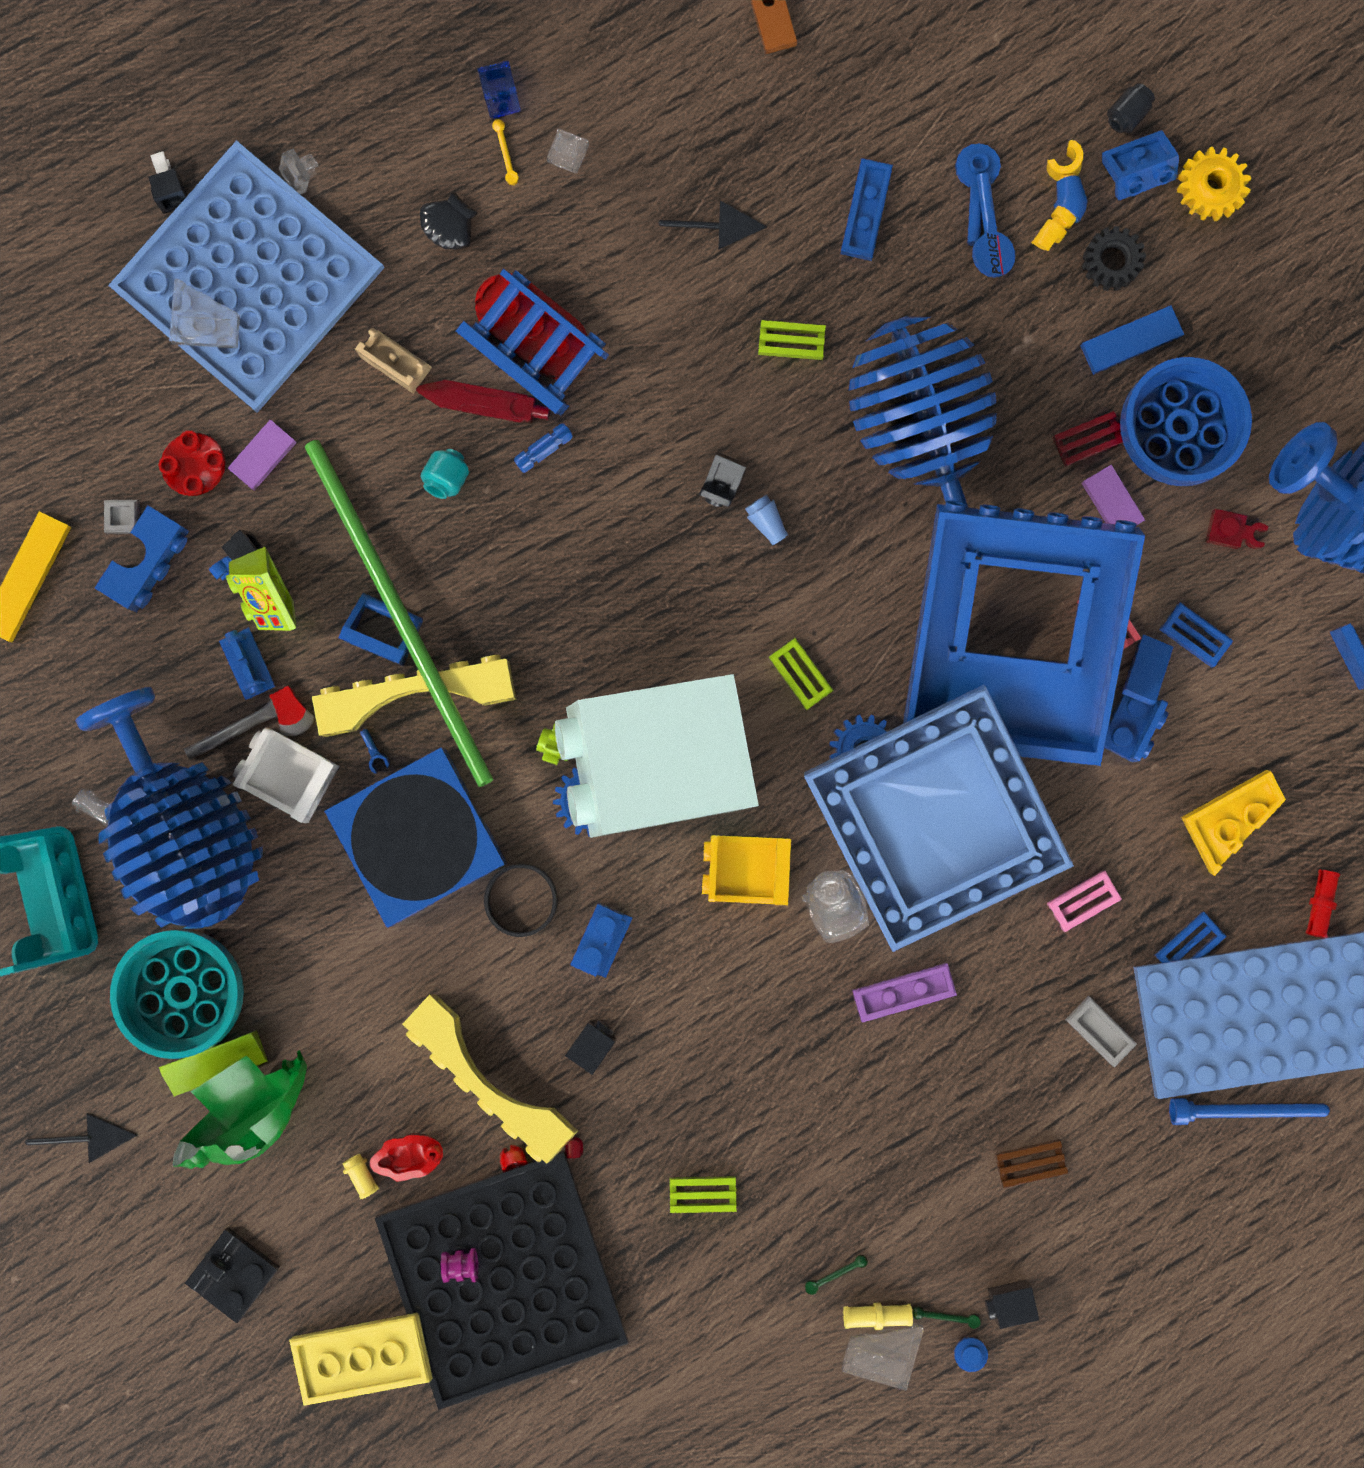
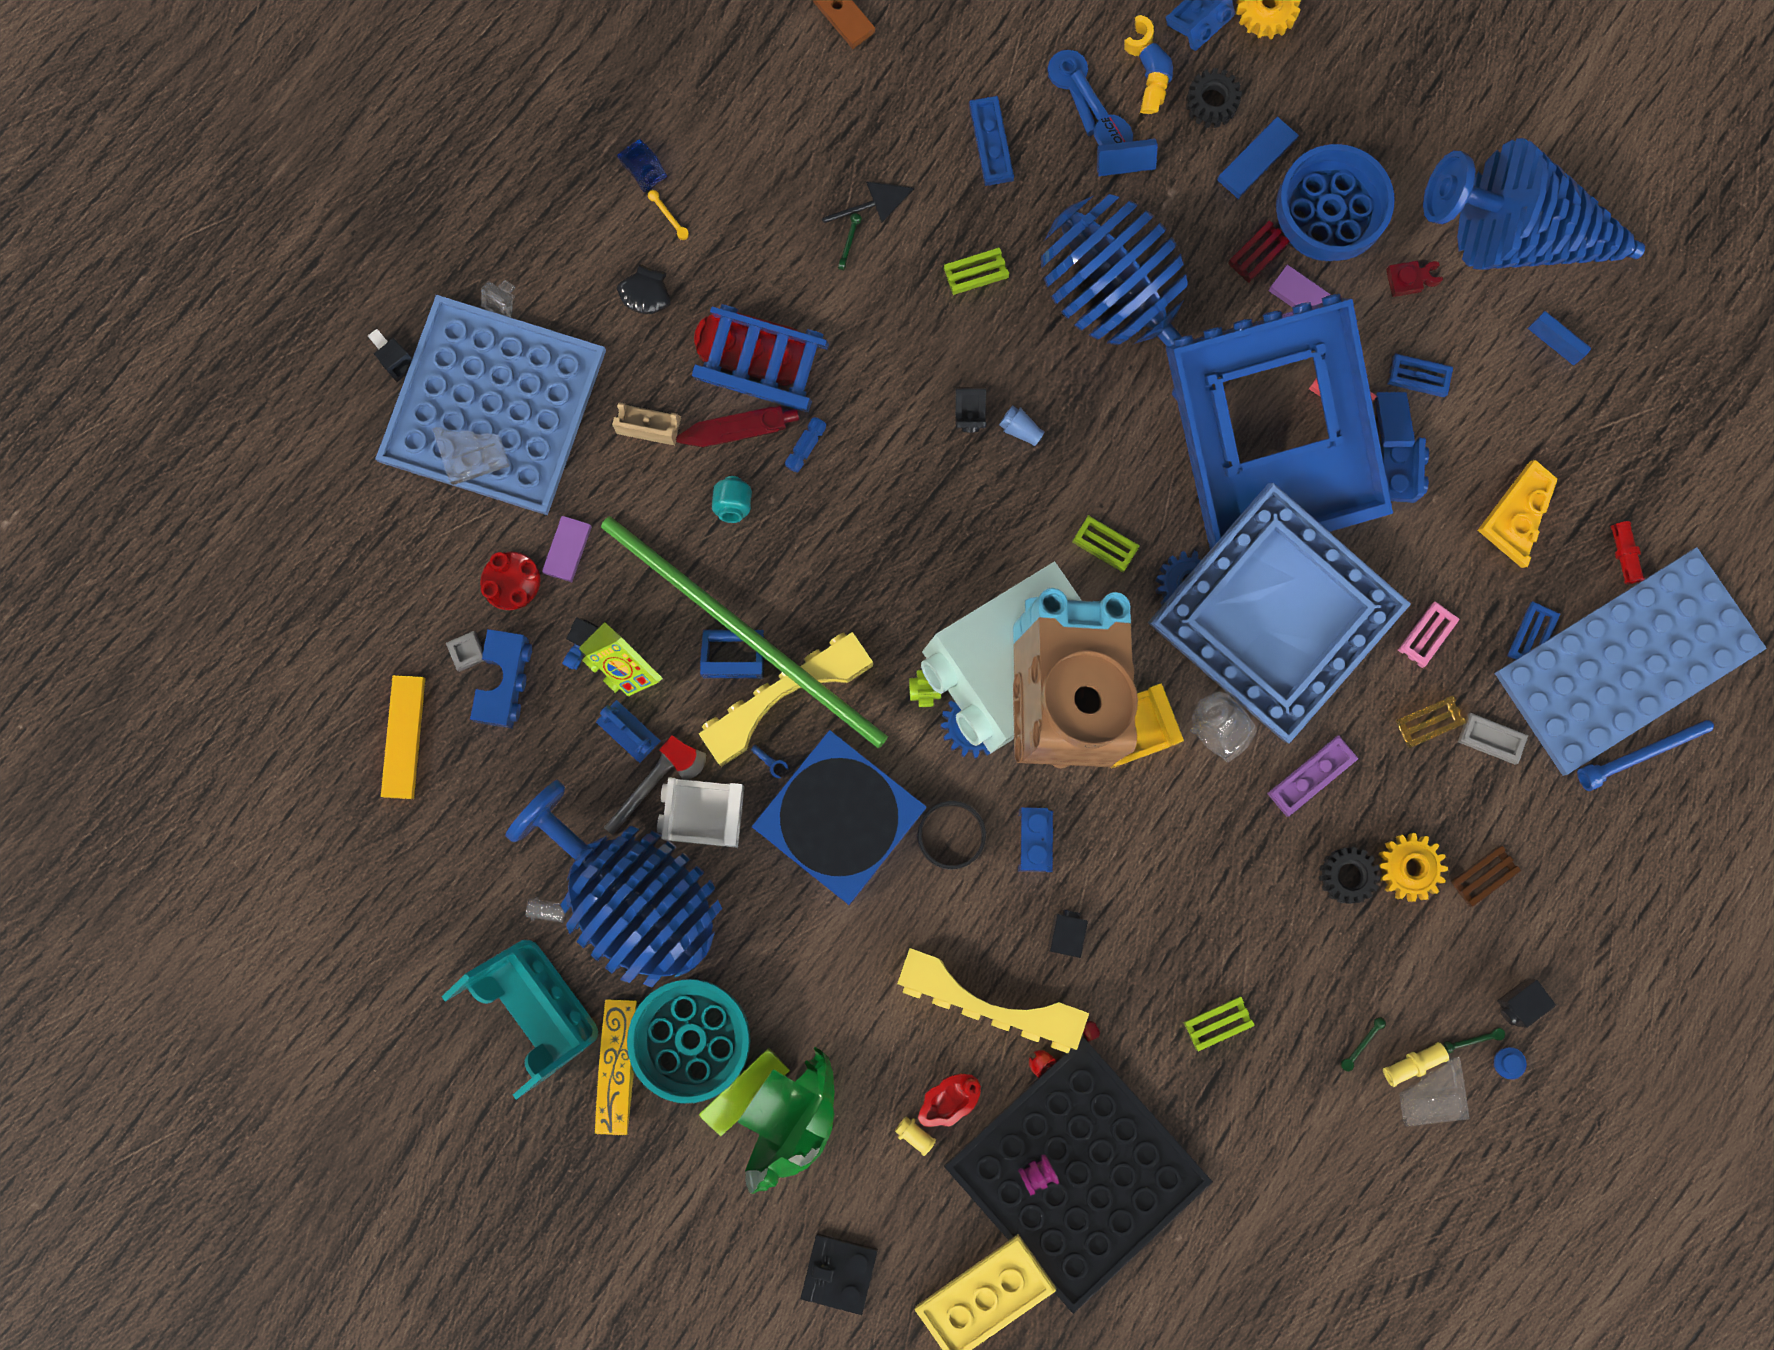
camera: 25 degrees left, 5 degrees down
black piece [25,1113,137,1163] -> none
clear tile [546,129,589,174] -> none
none -> yellow slope [595,1000,638,1135]
none -> dark green hinge [838,213,862,271]
none -> medium nougat piece [1013,588,1138,769]
none -> blue tile [1097,139,1158,176]
none -> black tyre [1319,847,1381,904]
none -> yellow gear [1377,833,1448,902]
none -> clear yellow tile [1396,696,1466,748]

